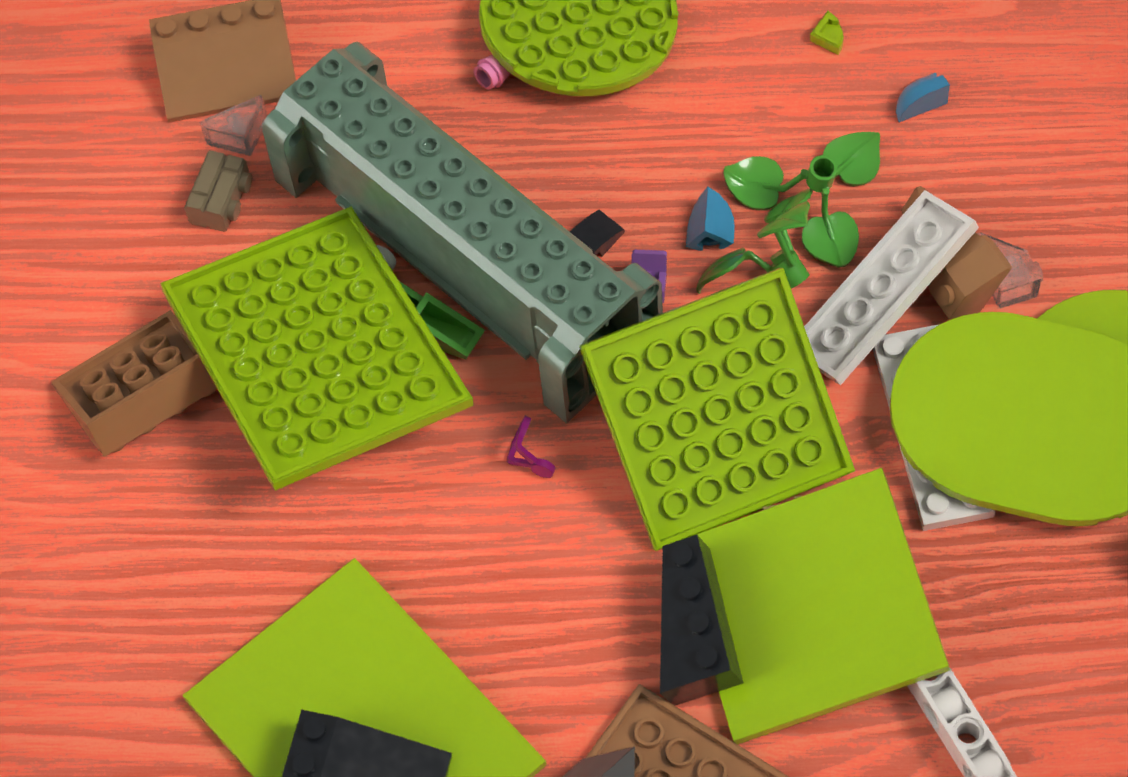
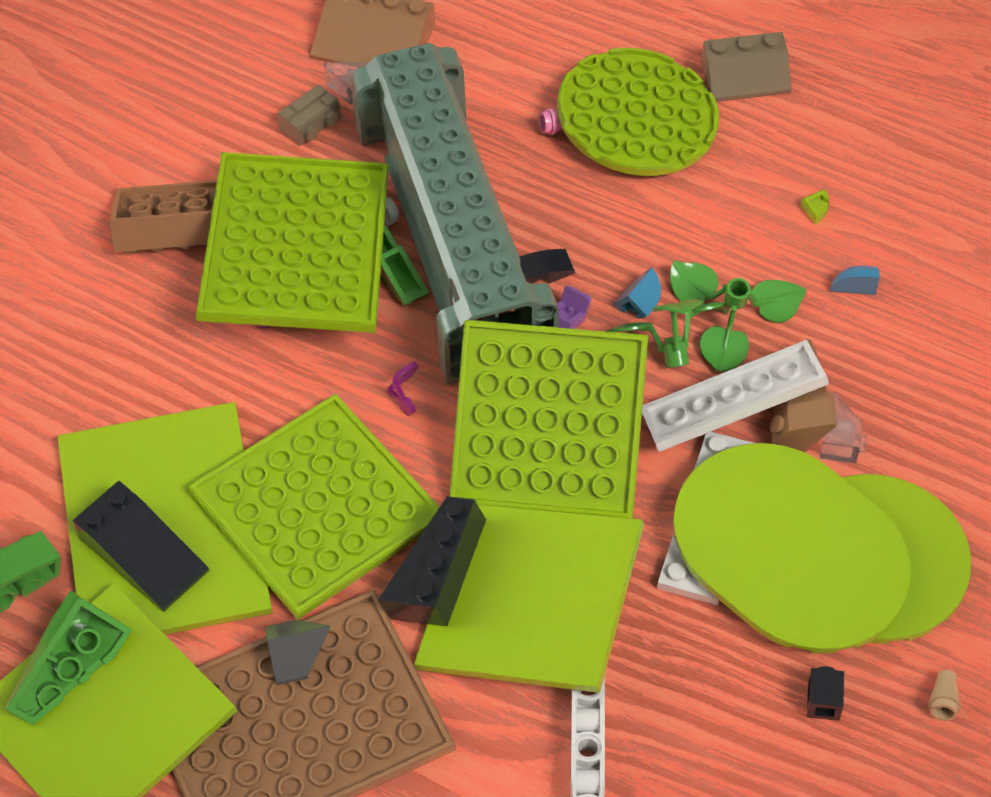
camera: 25 degrees right, 5 degrees down
none -> lime tile [188,393,439,620]

